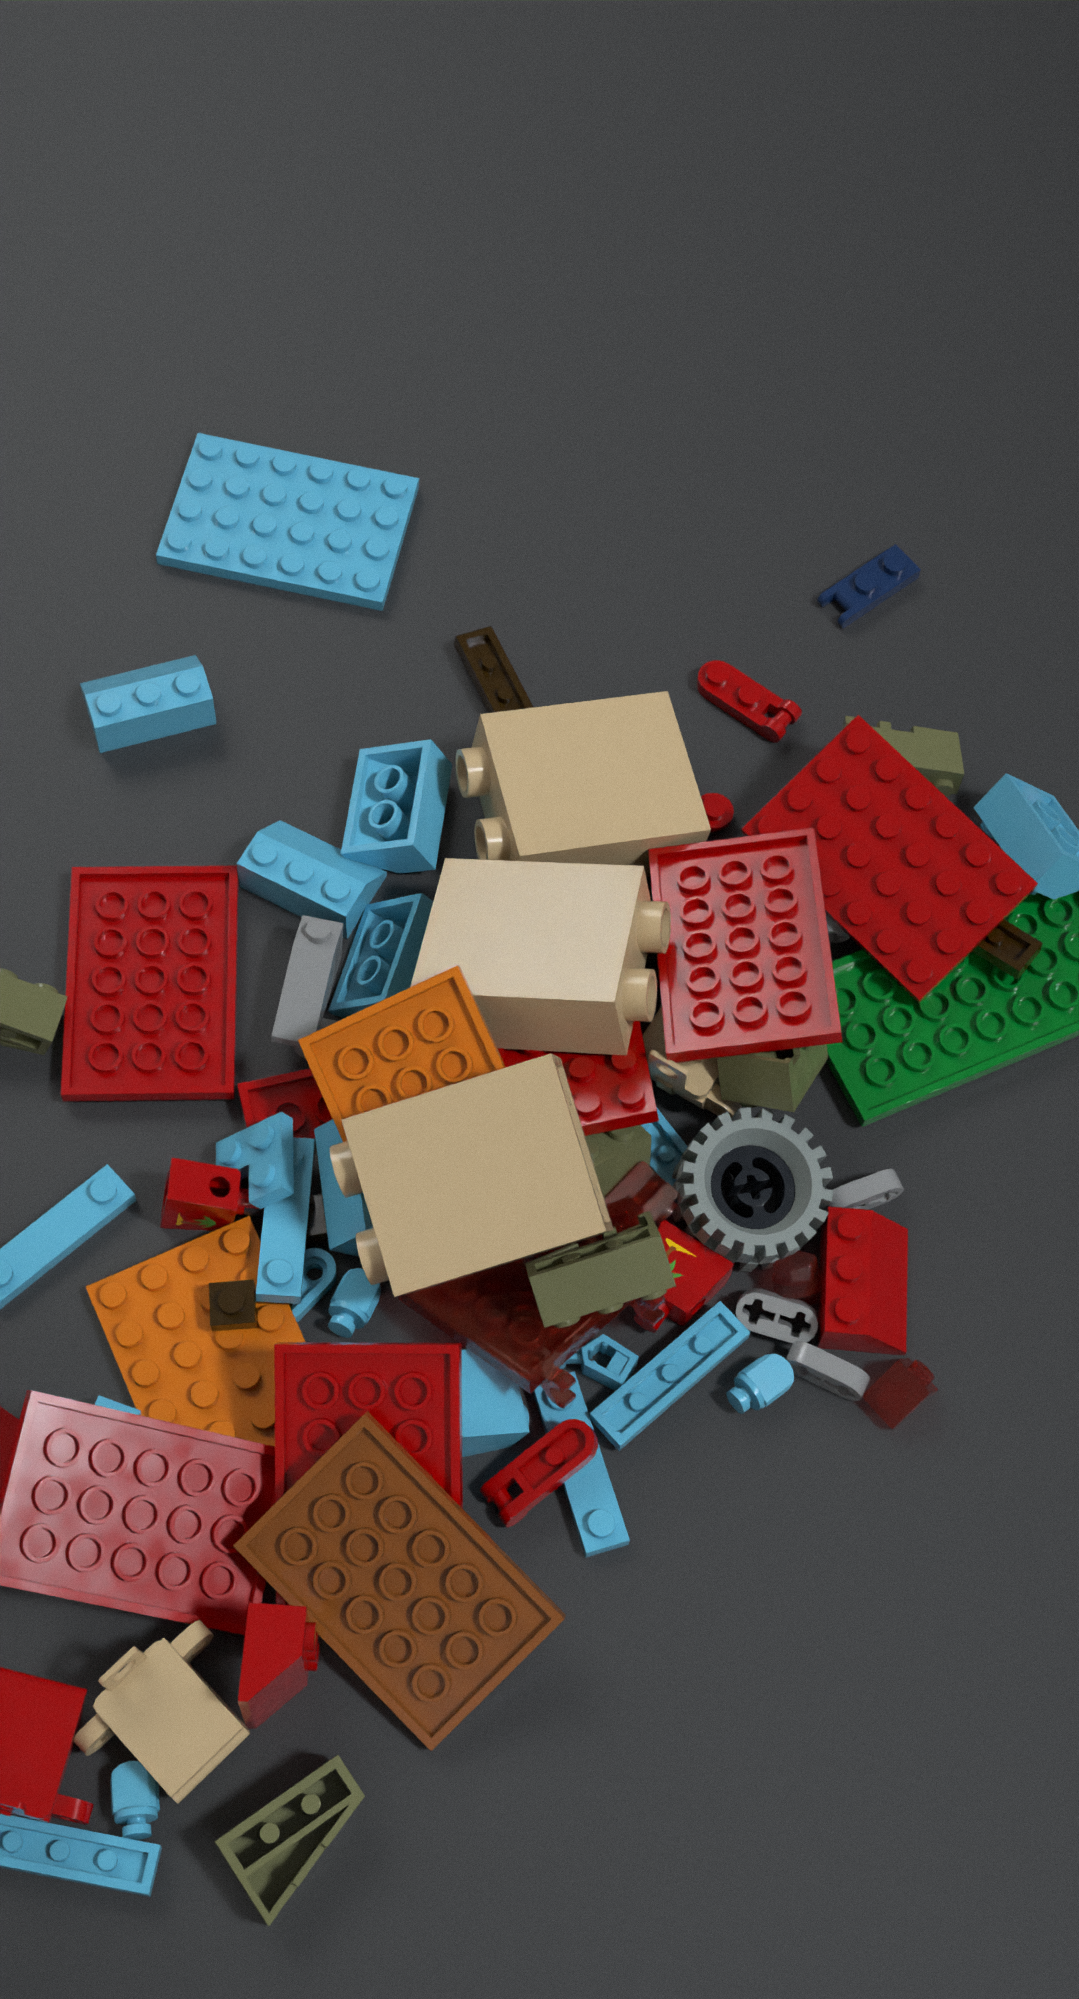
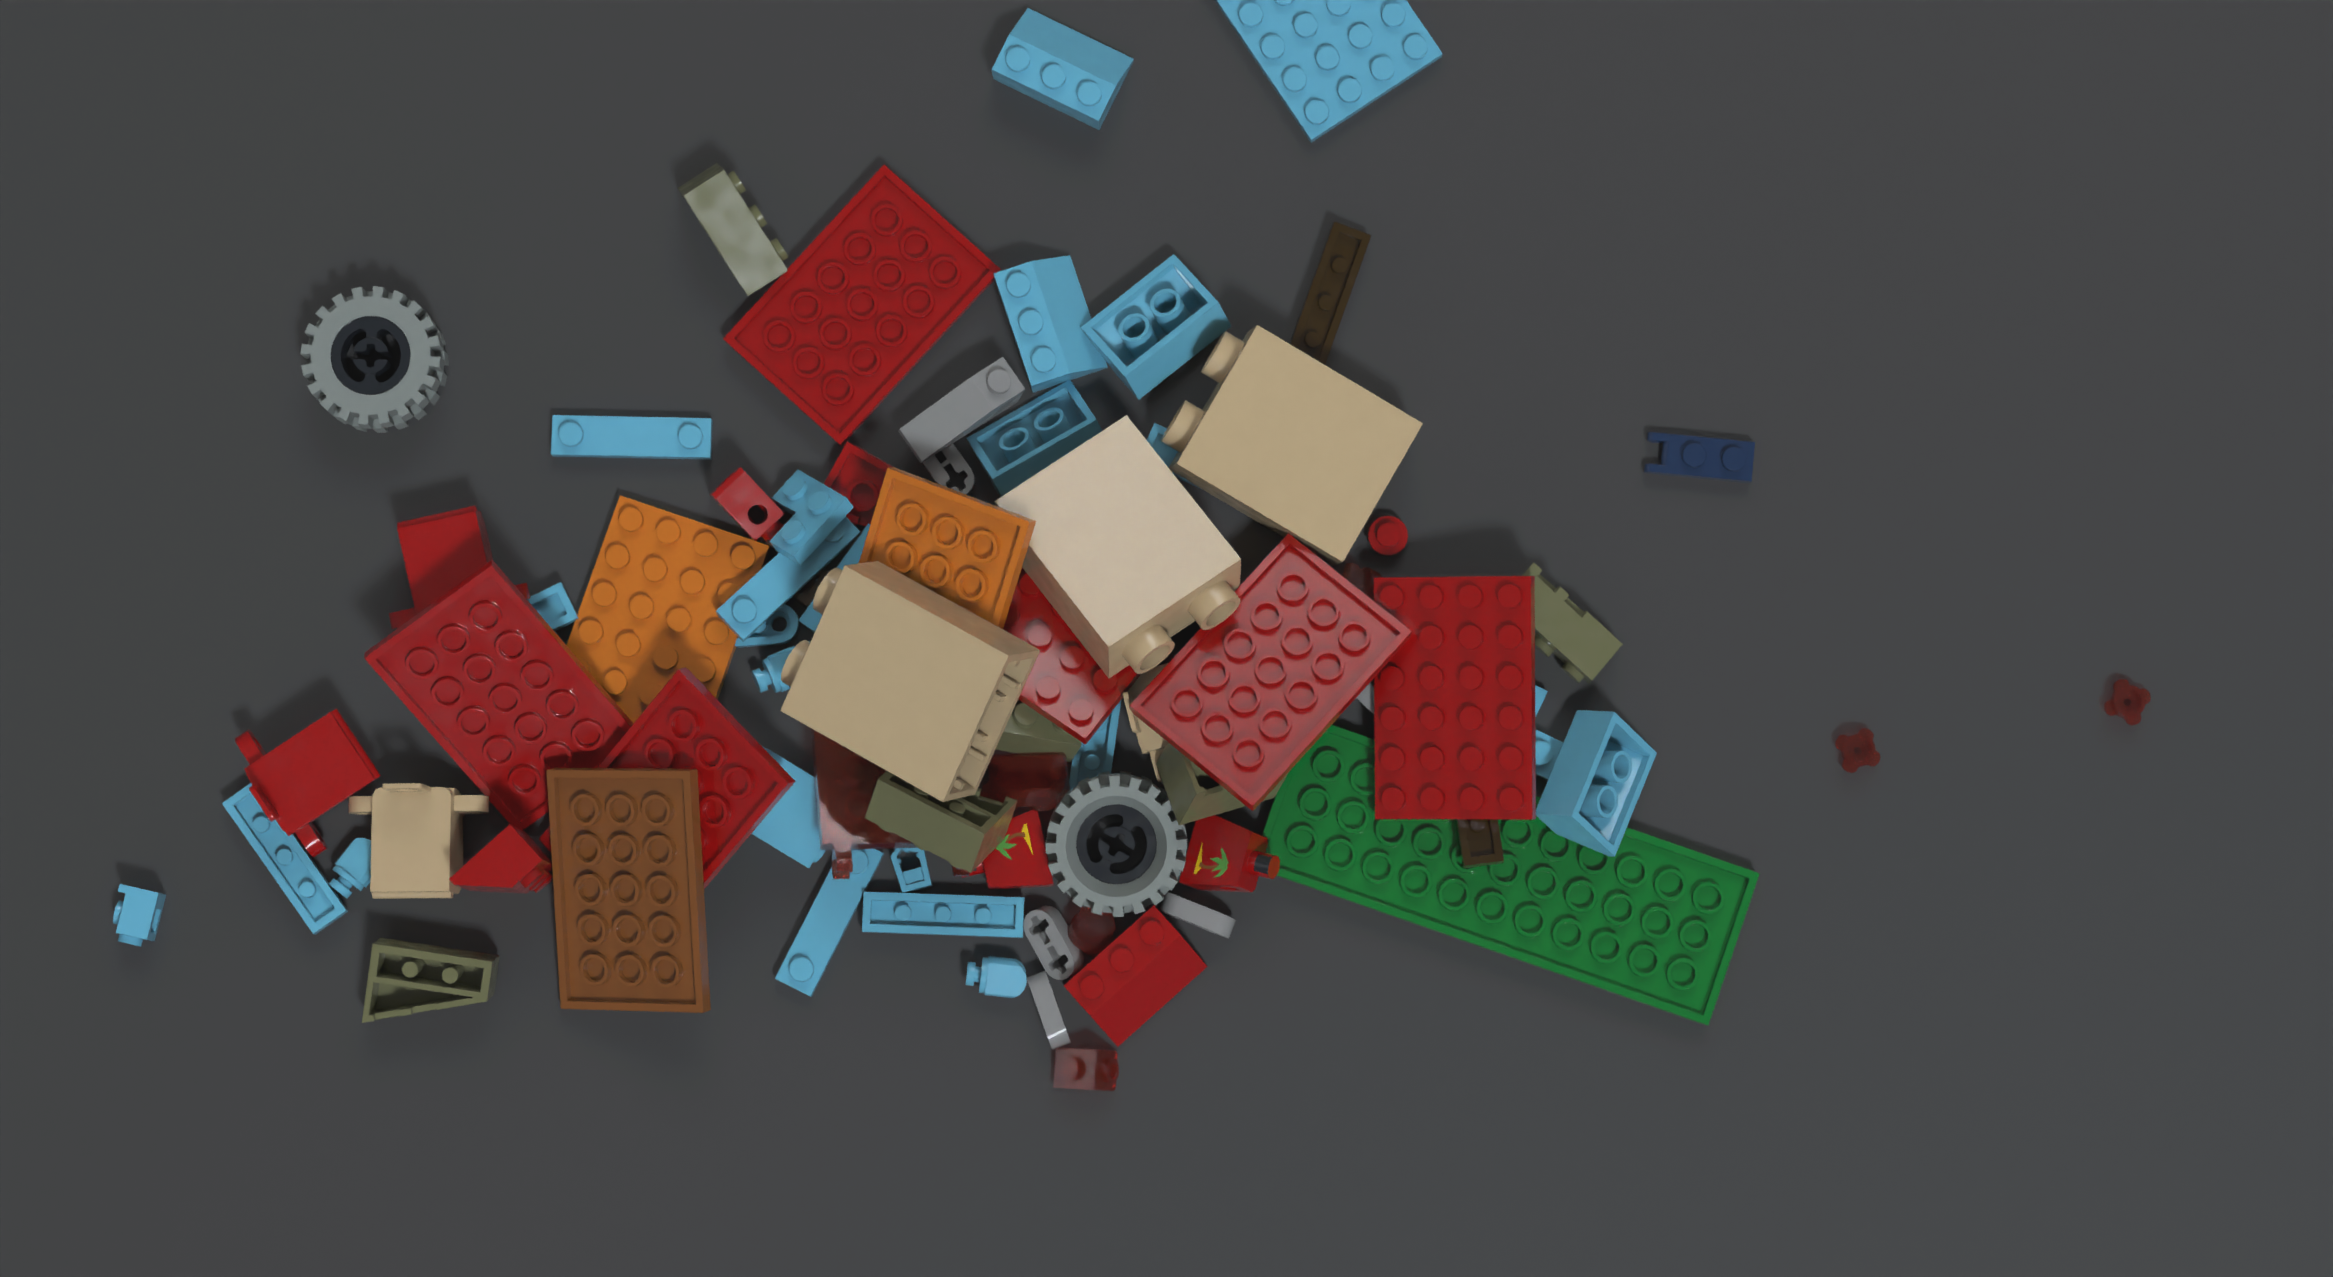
camera: 50 degrees right, 20 degrees up
dark brown plate [209,1279,257,1331] -> none
red plate [480,1419,598,1528] -> none
red plate [697,660,802,743] -> none
none -> red torso [1179,815,1280,893]

